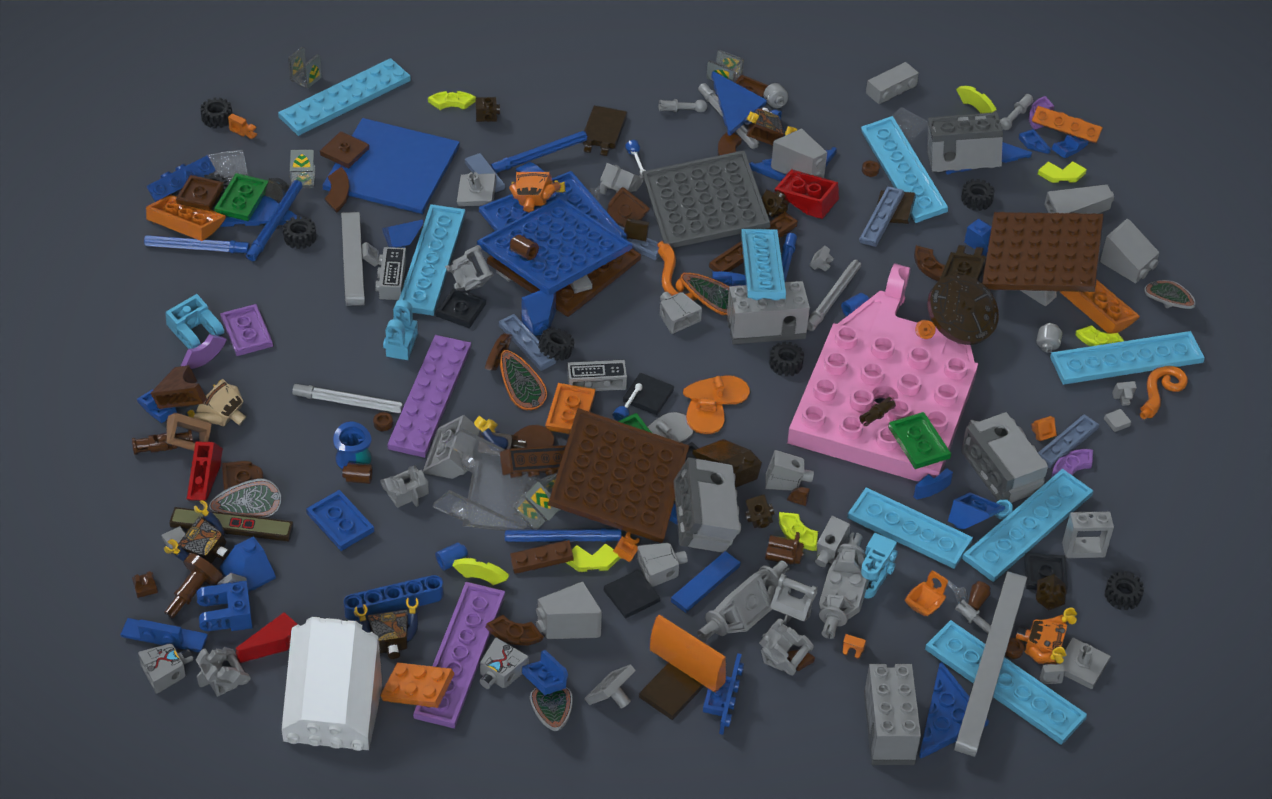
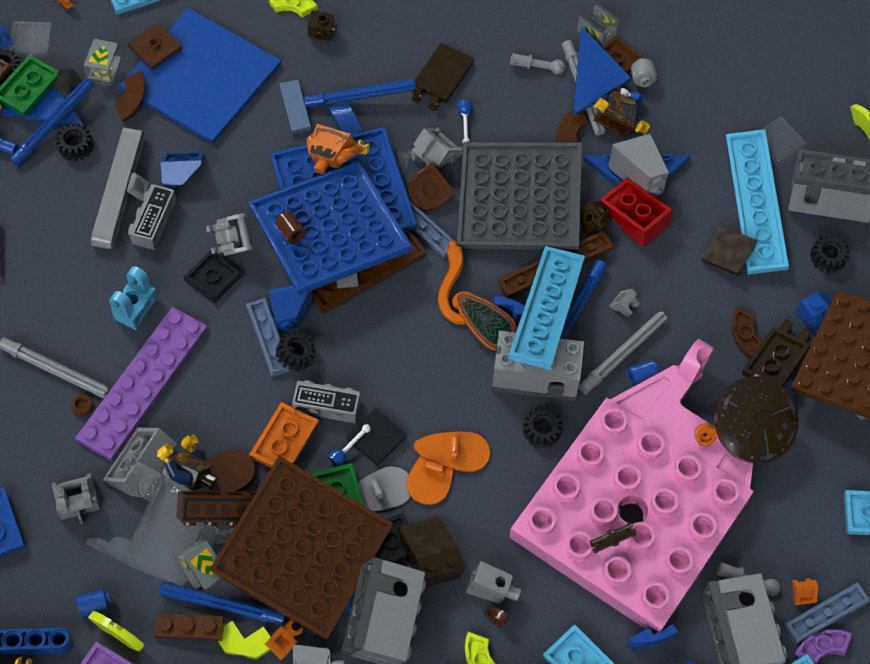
camera: 15 degrees right, 15 degrees up
blue hat [333,421,371,469] -> none
reddish brown brick [342,462,373,484] -> none
medium azure plate [399,204,465,316] -> none
light grey tile [457,172,497,206] -> none
reddish brown tile [485,333,512,370] -> none
shield [500,350,547,410] -> none
dark brown tile [624,218,650,242] -> none
light grey torso [660,292,702,334] -> none
dark brown brick [745,494,775,528] -> none
sand blue tile [859,186,904,247] -> none
reddish brown tile [862,160,880,177] -> none
light grey brick [866,62,919,104] -> none
green plate [888,412,951,469] -> none
light grey head [1036,323,1062,352] -> none

